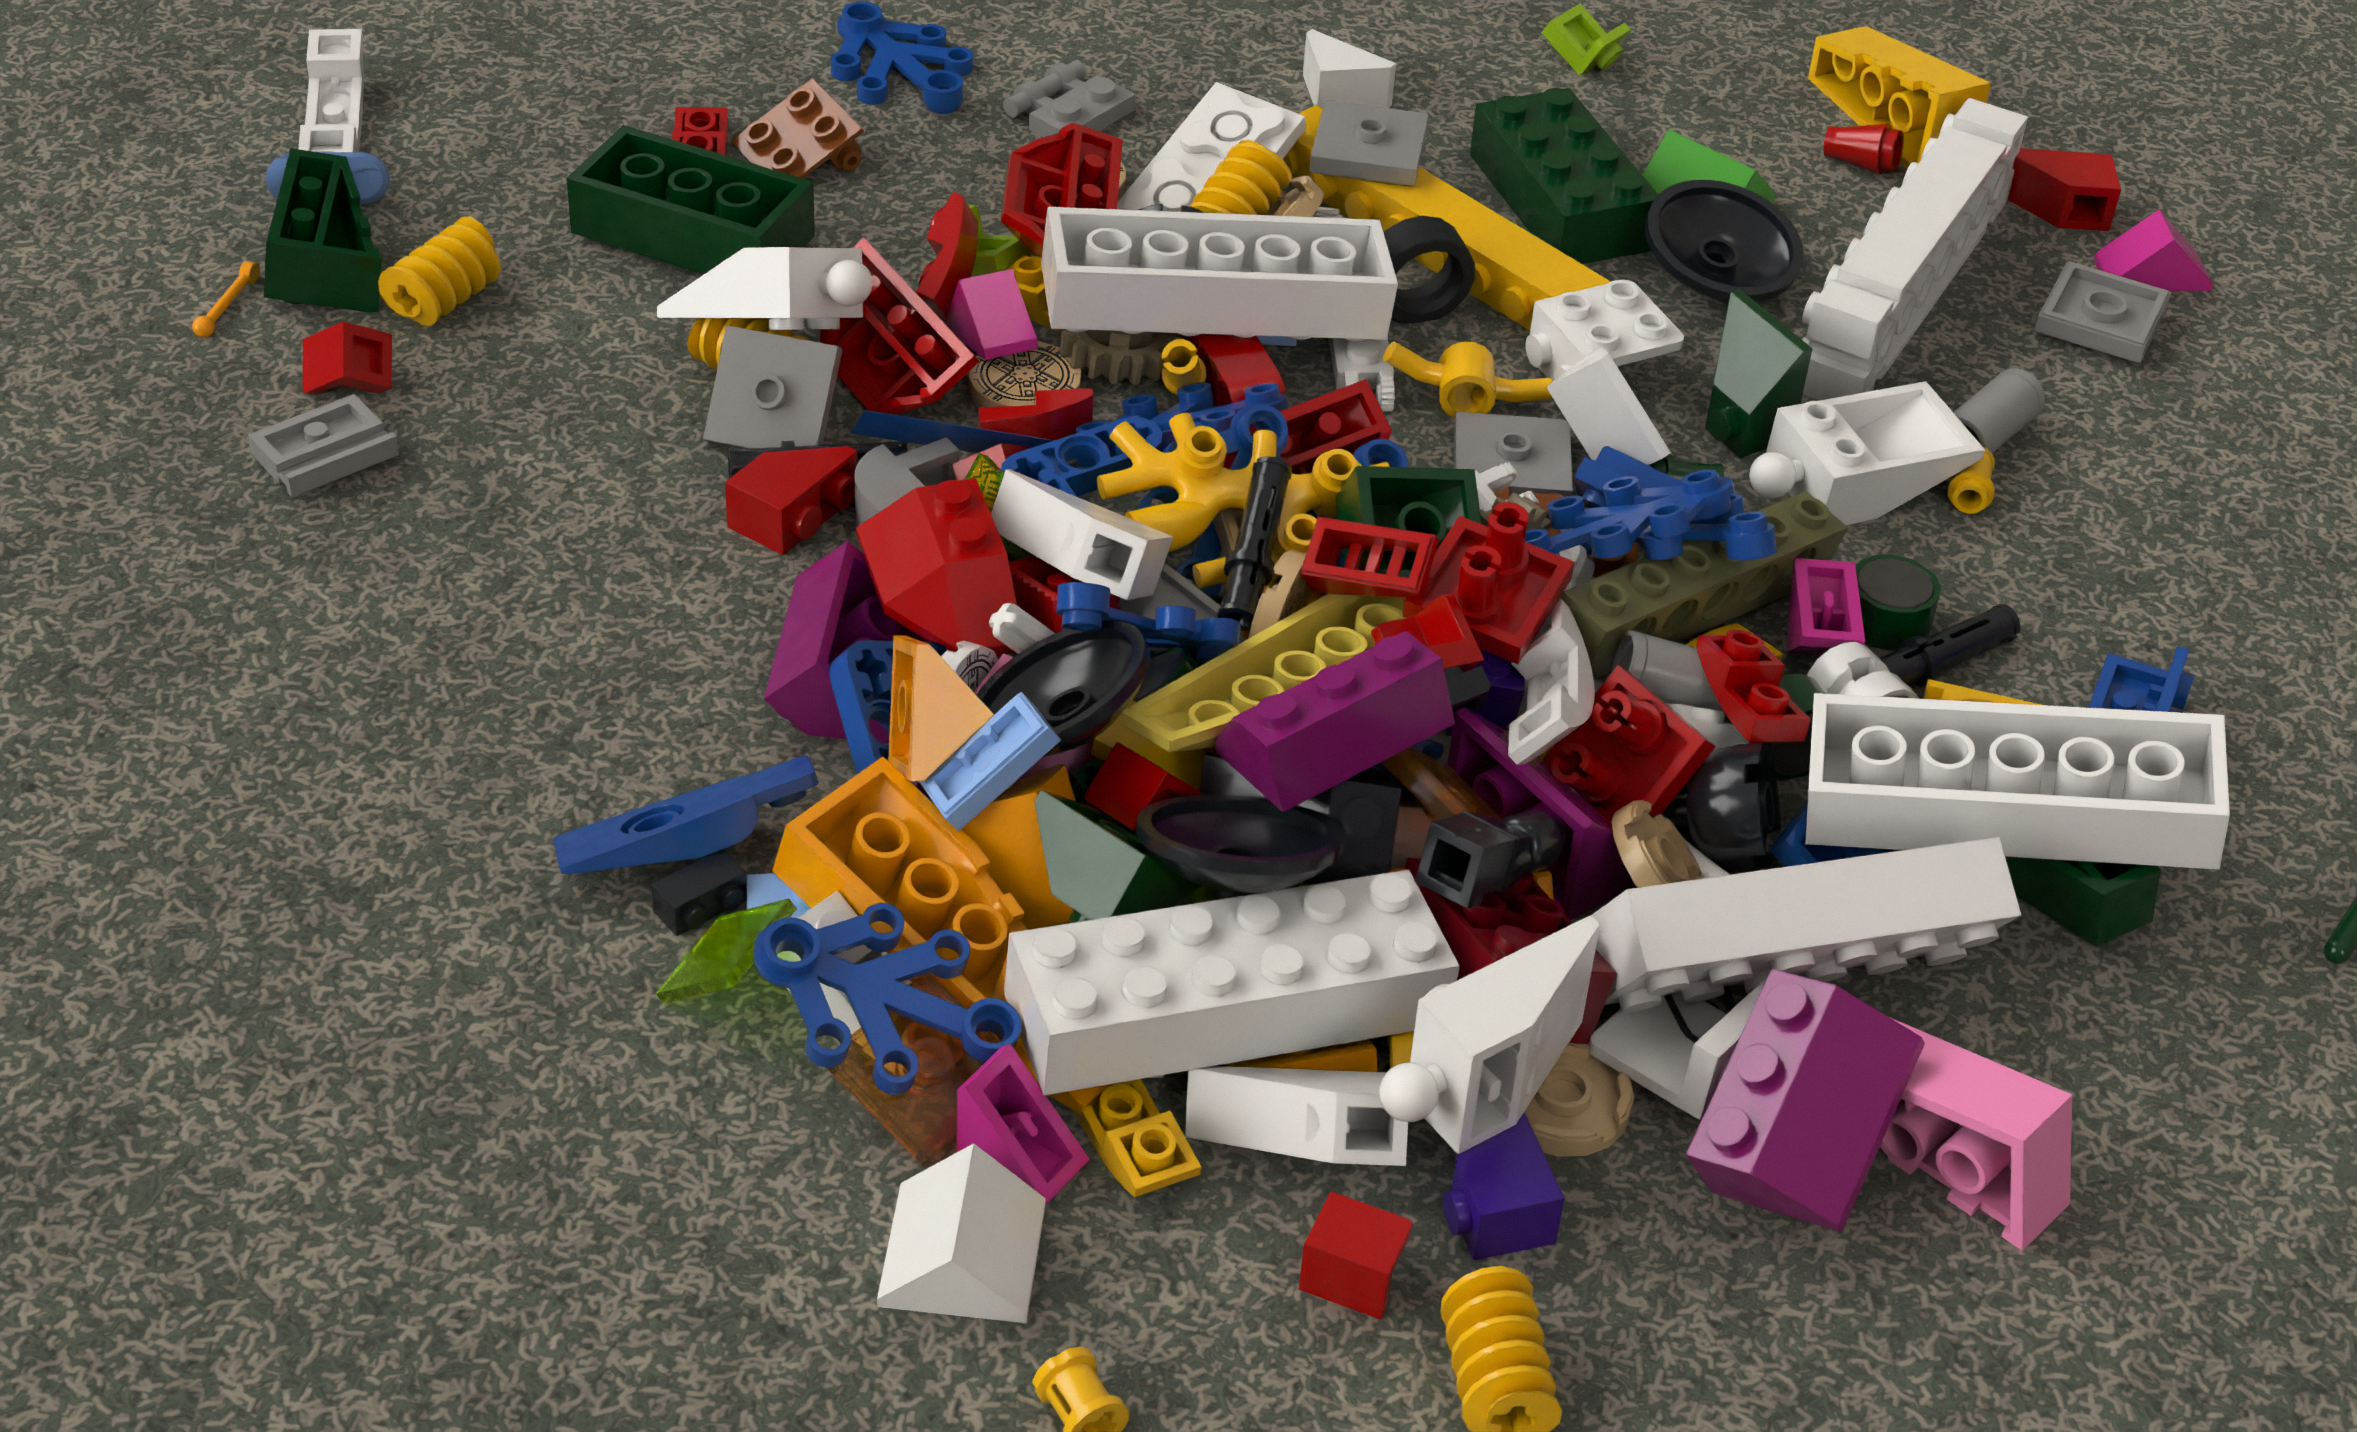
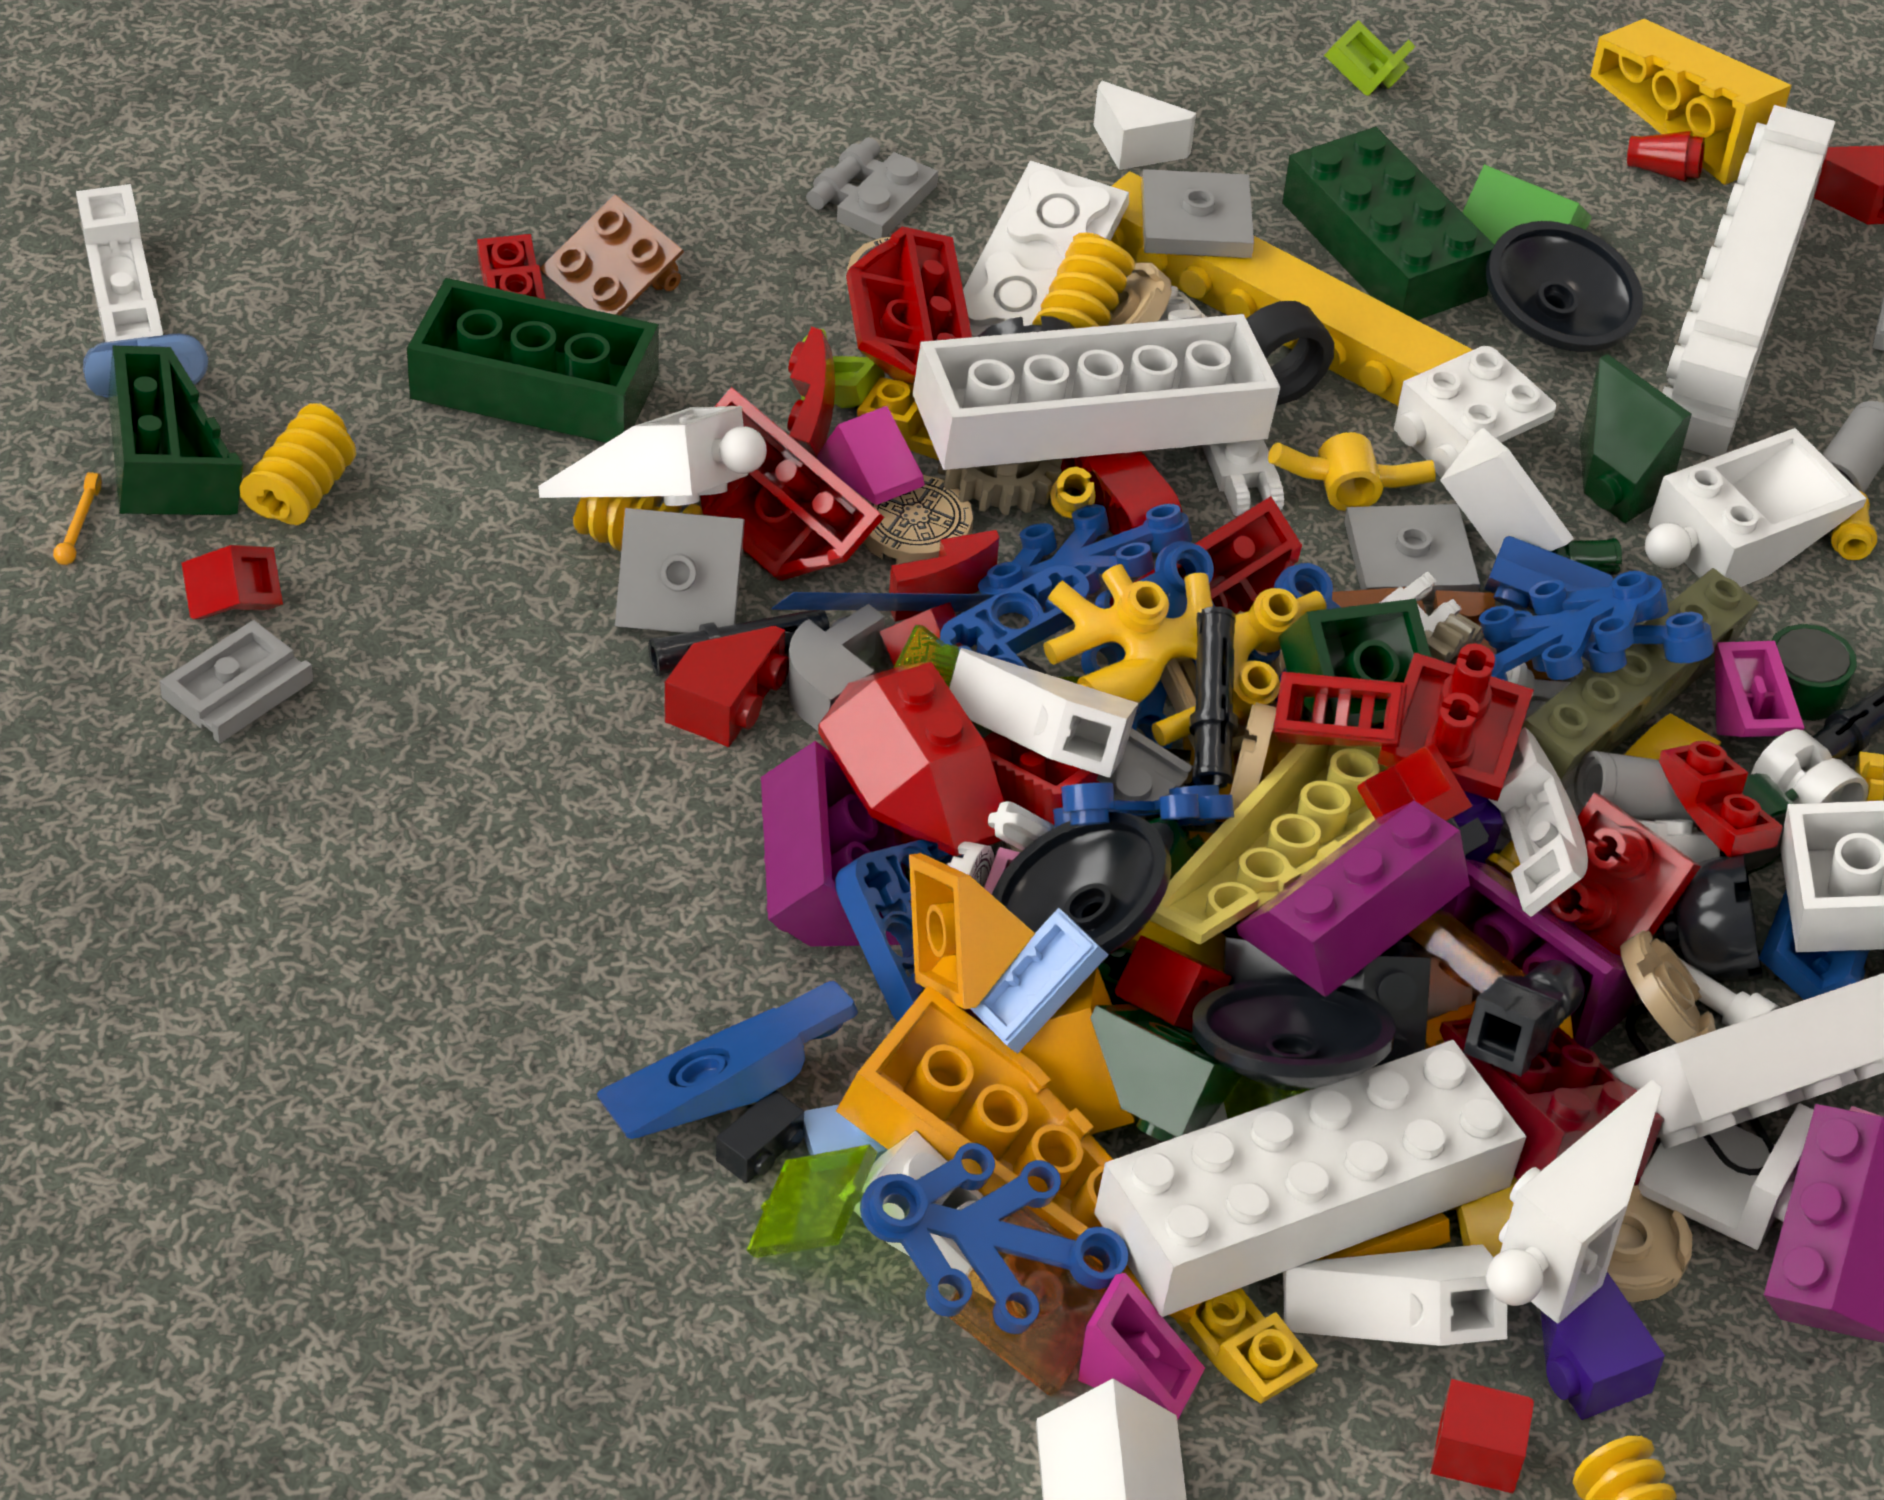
camera: 10 degrees left, 5 degrees up
blue plant [830,1,973,114] -> none

